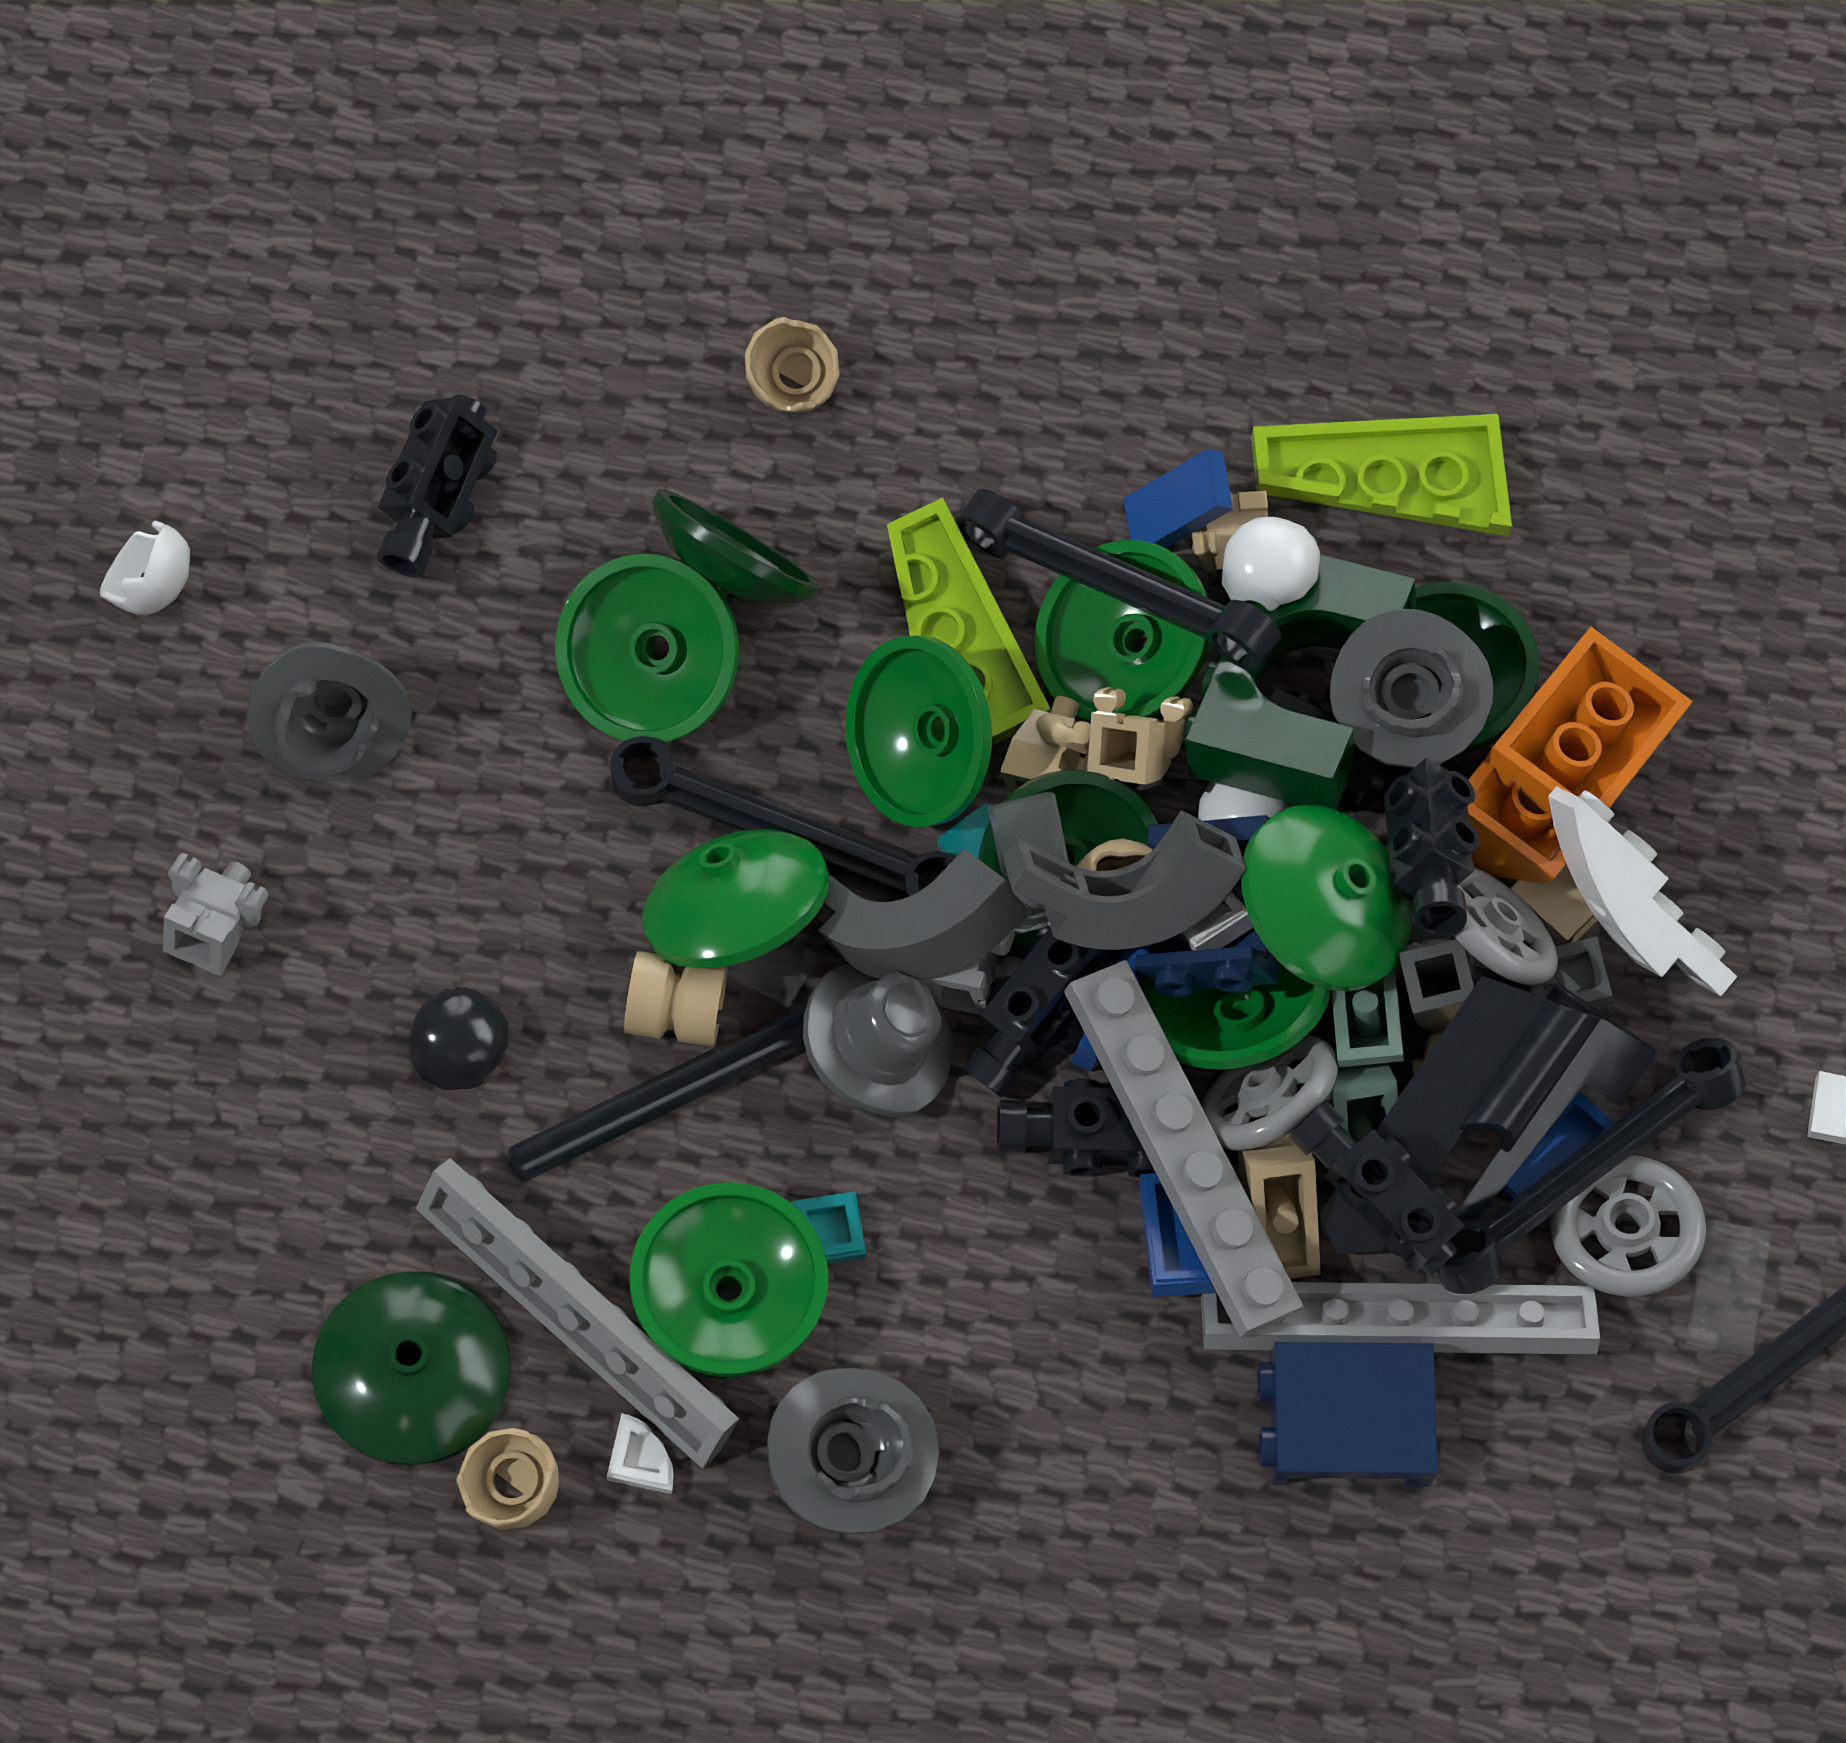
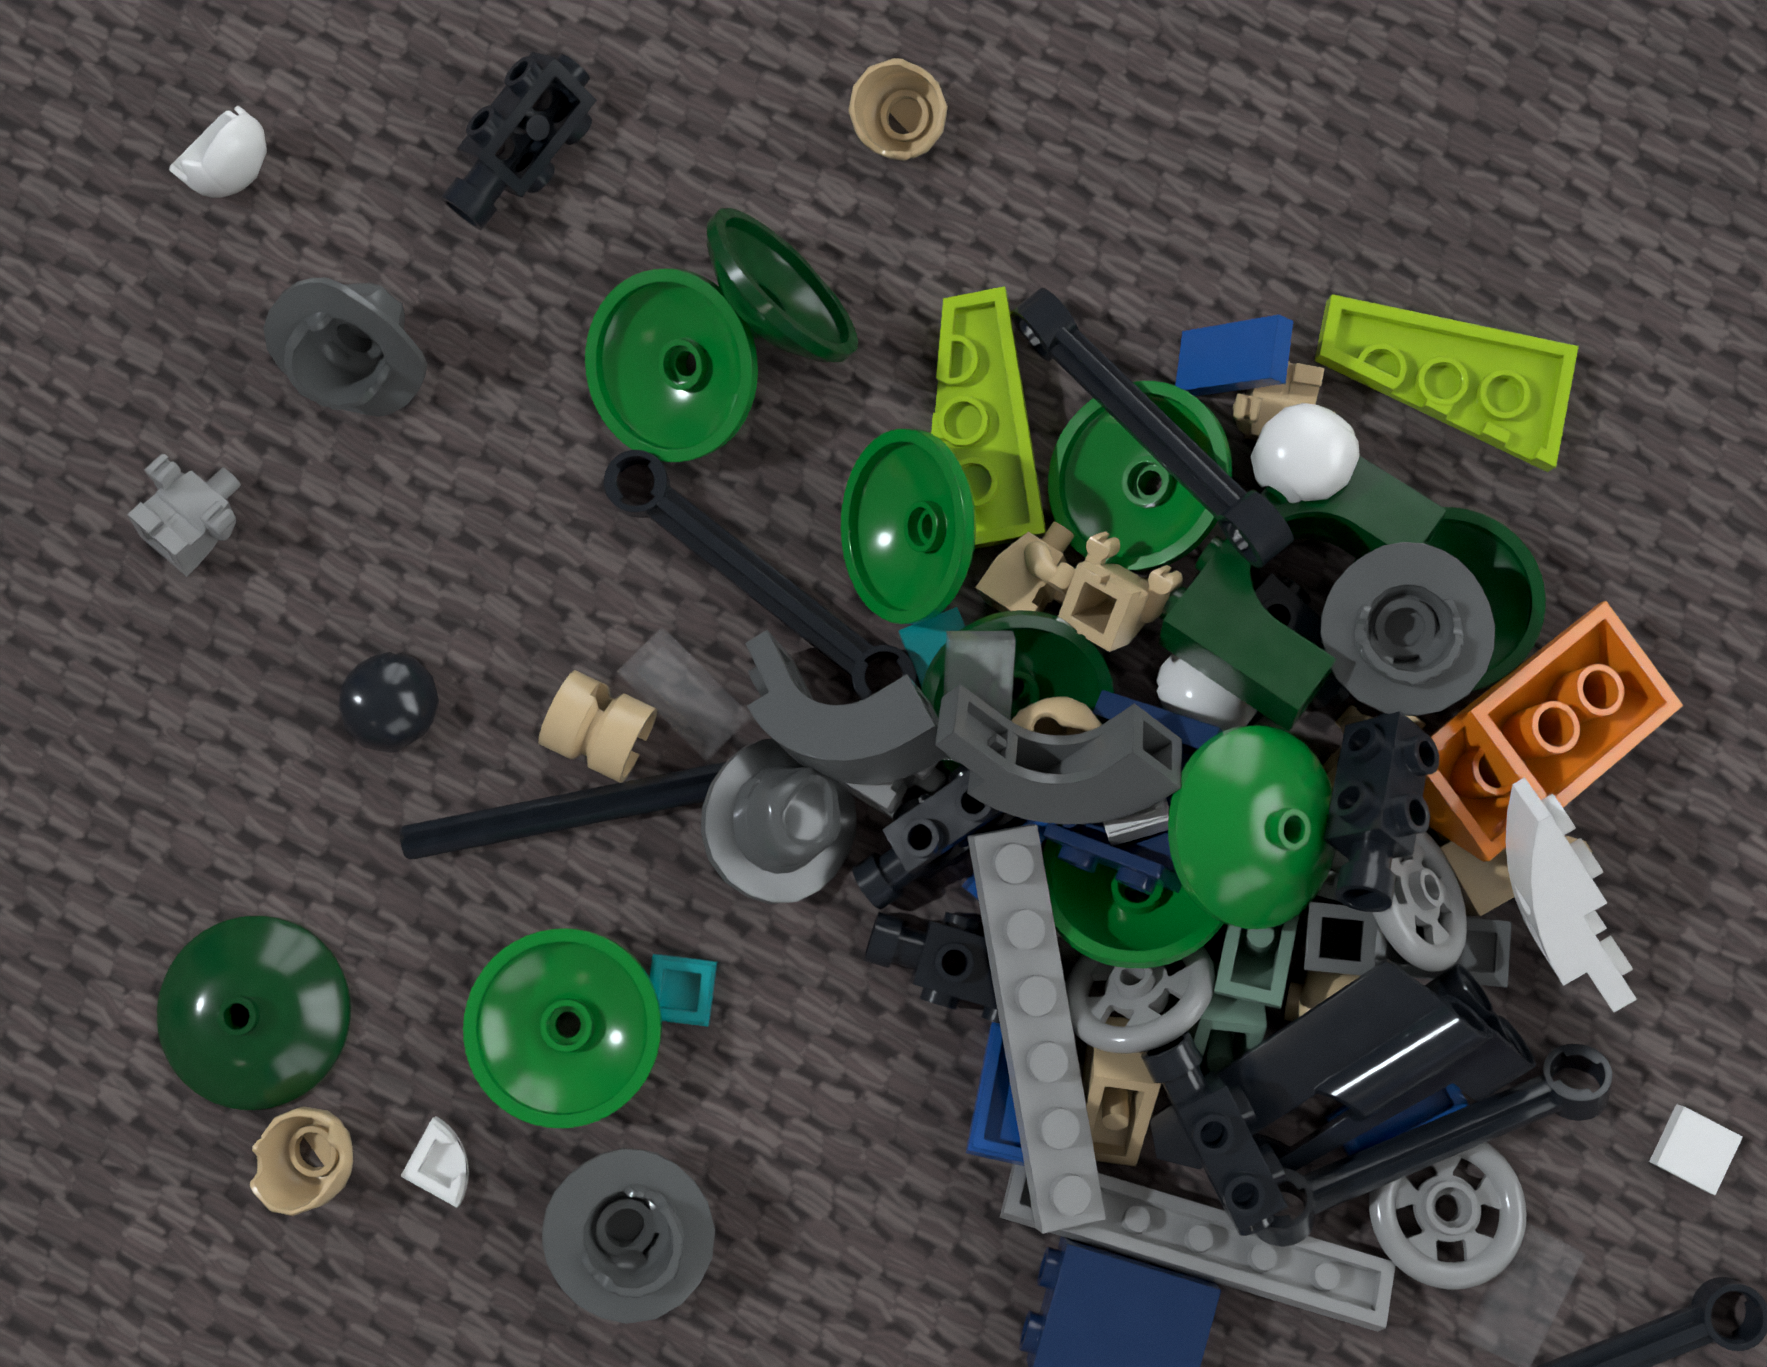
camera: 20 degrees right, 15 degrees up
light grey plate [416,1158,739,1469] -> none
green dish [642,829,829,968] -> none

